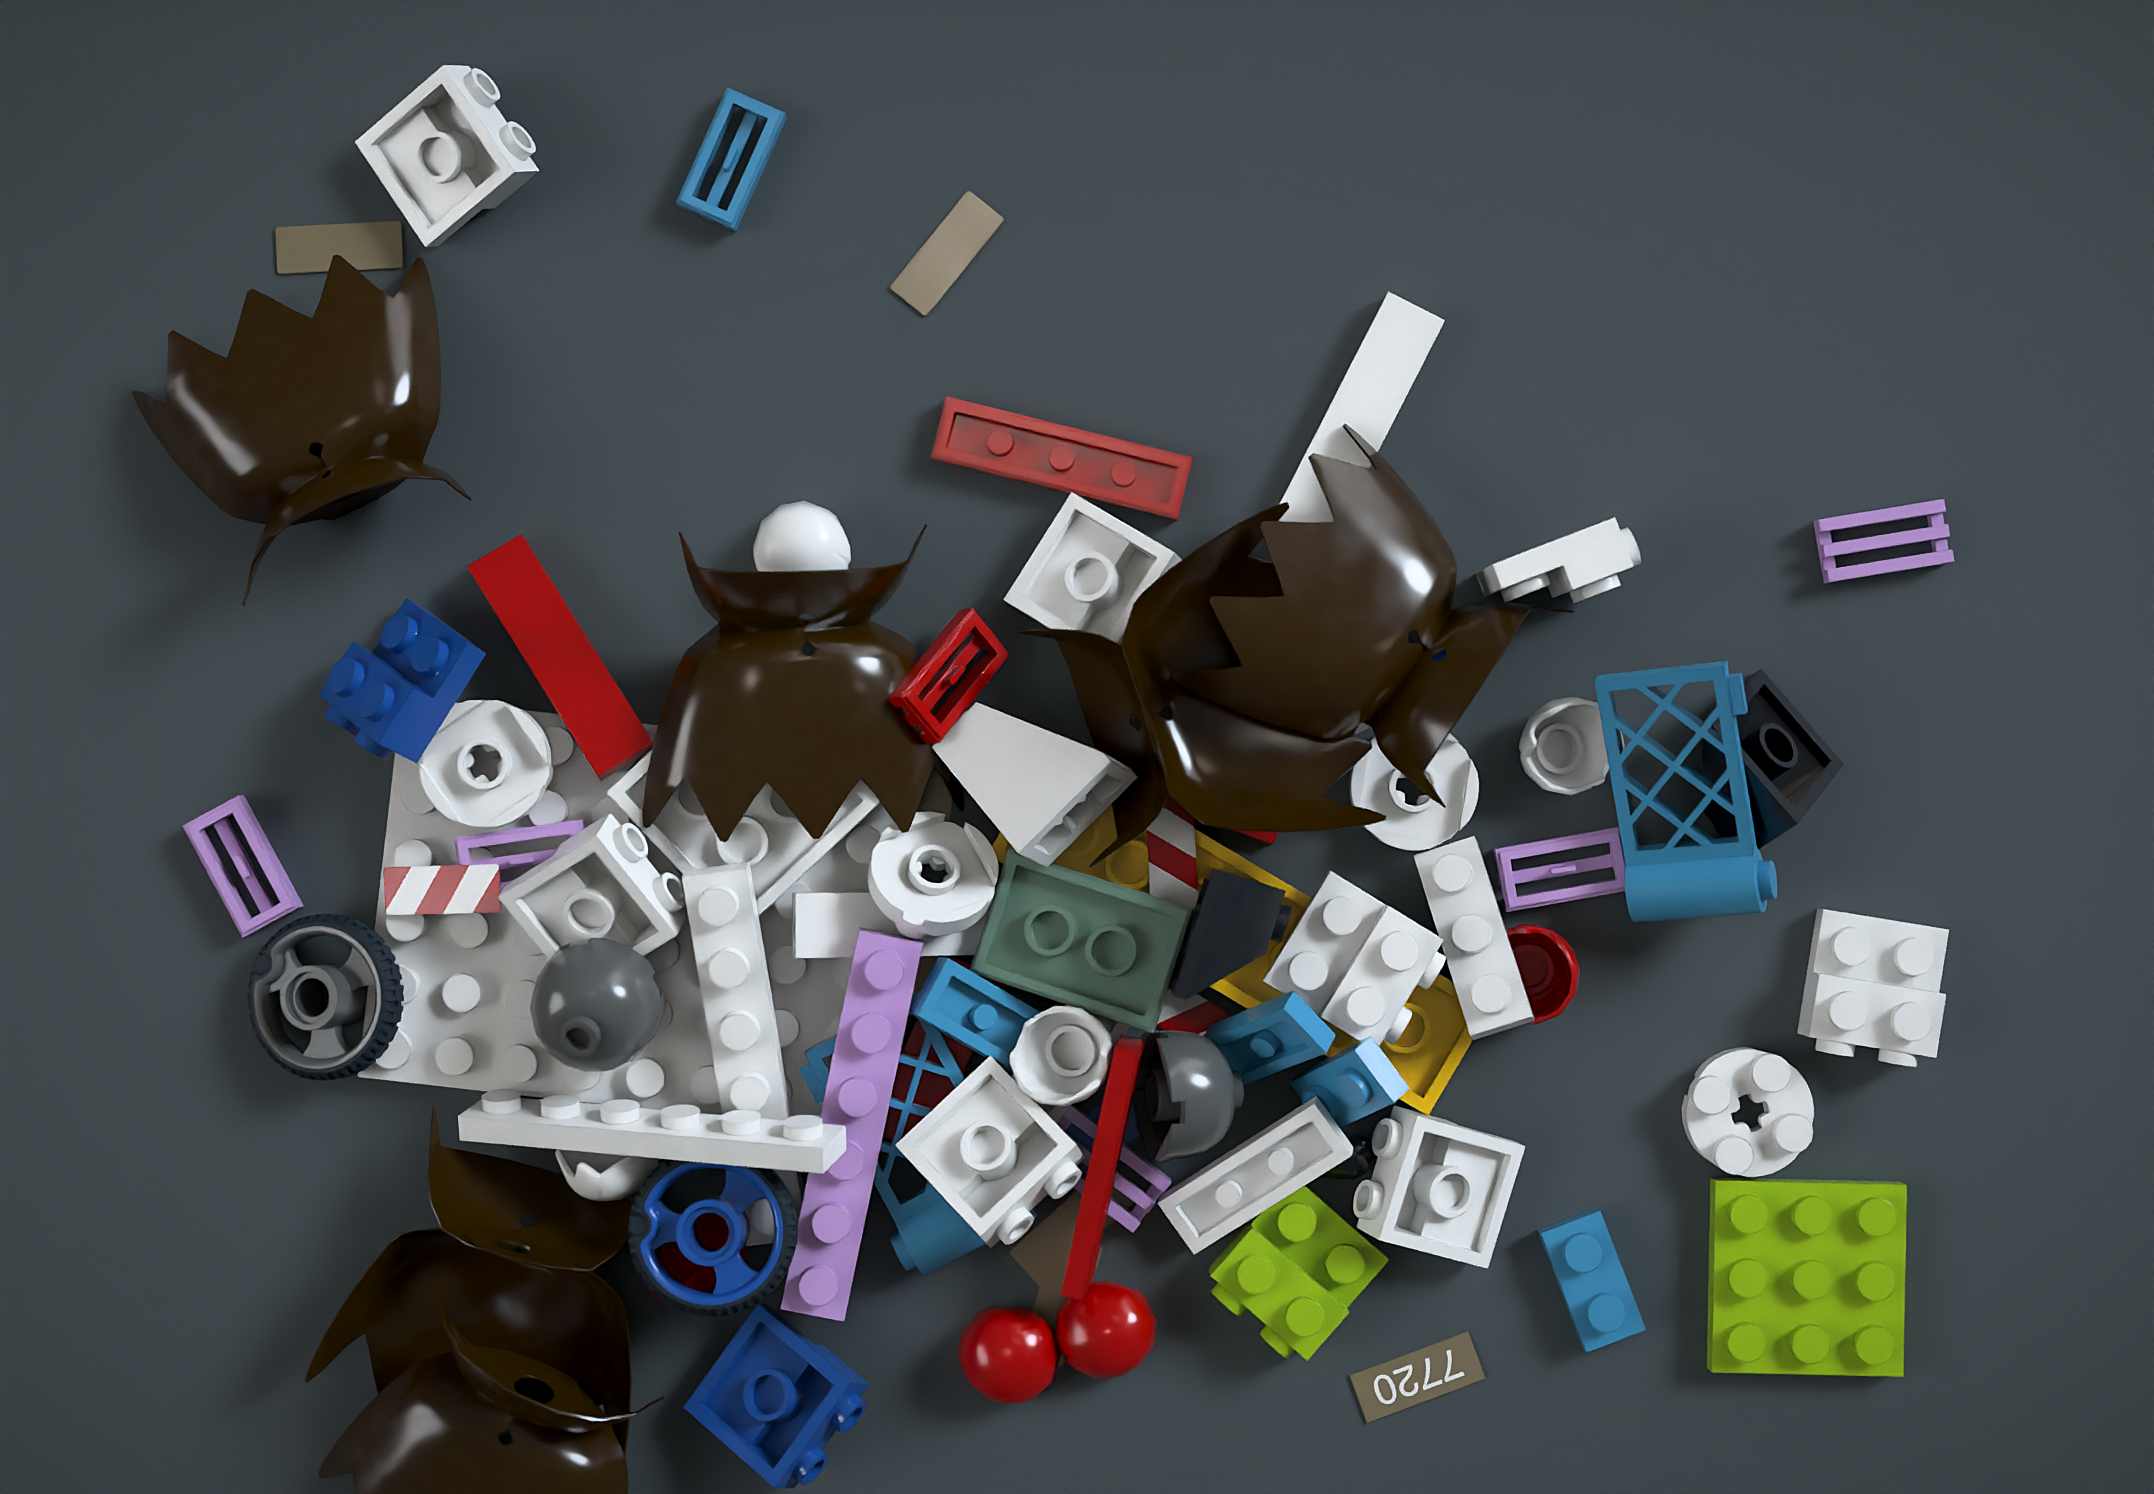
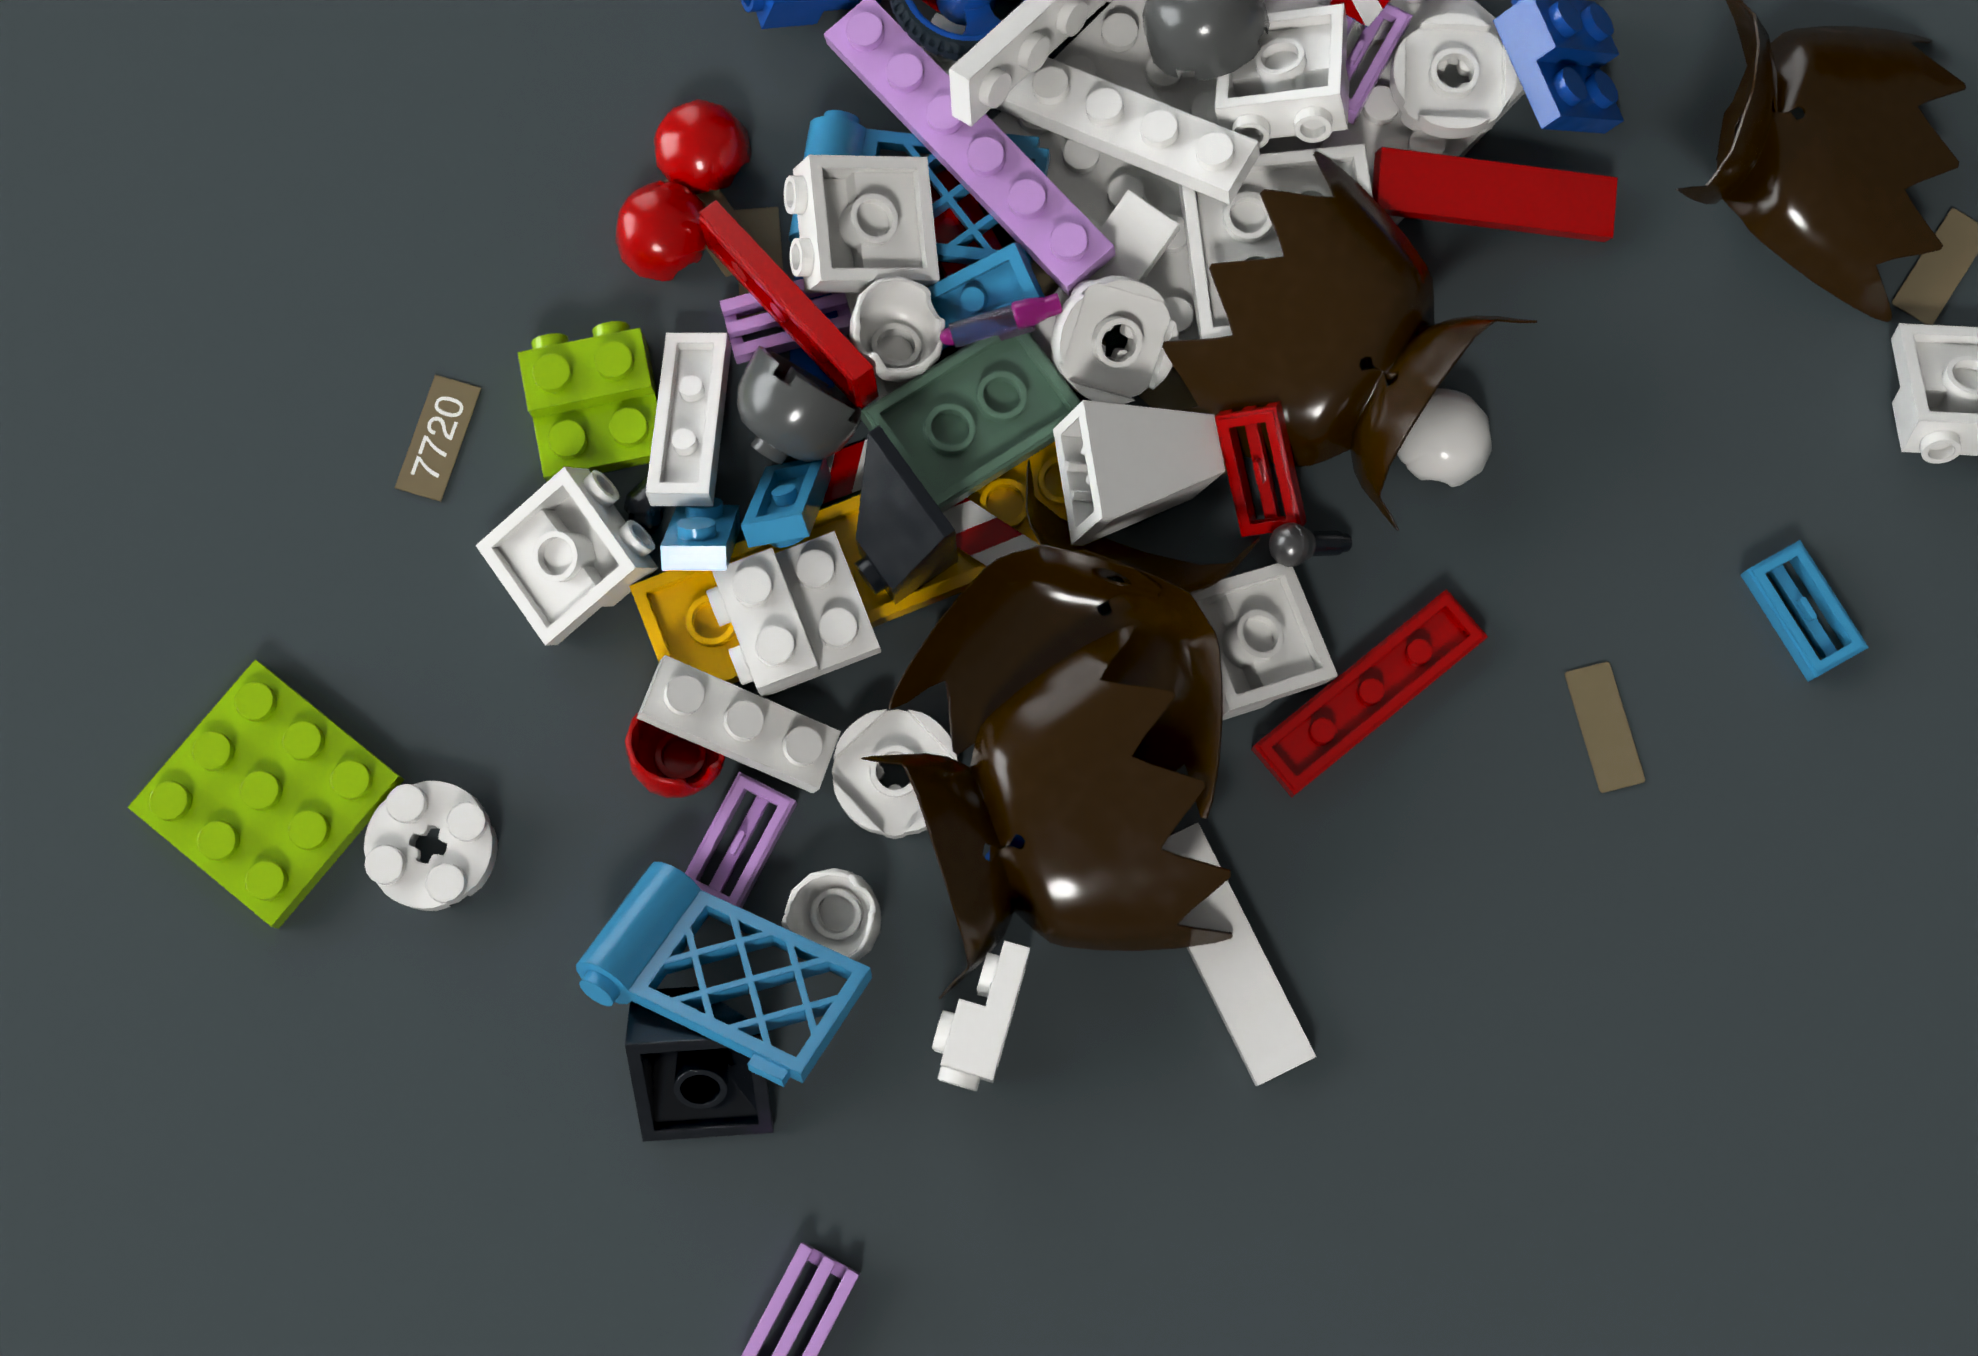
camera: 135 degrees right, 10 degrees down
dark azure plate [1537,1207,1646,1353] -> none
white plate [1797,908,1949,1067] -> none
none -> piece [940,293,1062,348]
none -> flat silver piece [1269,522,1352,567]

